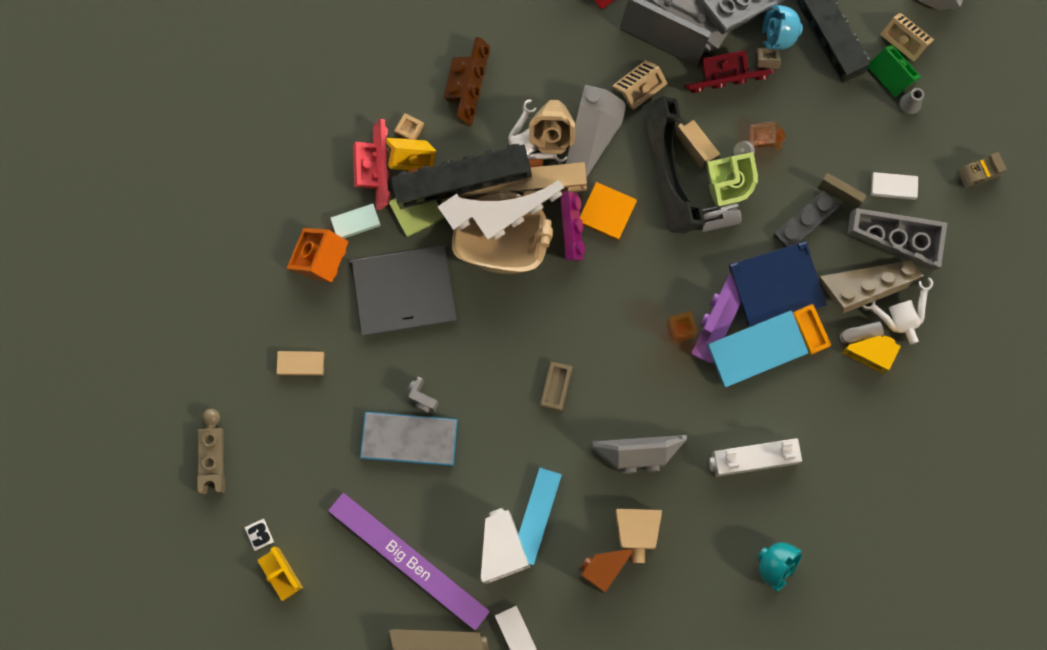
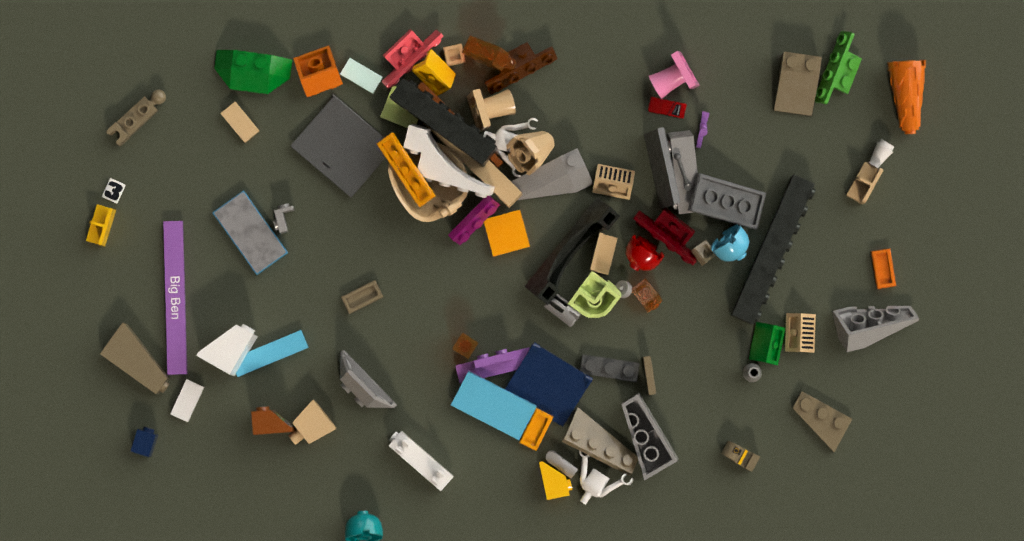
camera: 50 degrees right, 10 degrees up
white tile [871,172,918,200] -> none
none -> green wedge [214,50,293,94]
none -> light orange tile [377,133,436,207]
none -> clear orange hinge [462,36,516,71]
none -> tan plant [467,89,516,133]
none -> red cylinder [625,235,664,271]
none -> dark tan wing [792,391,852,452]

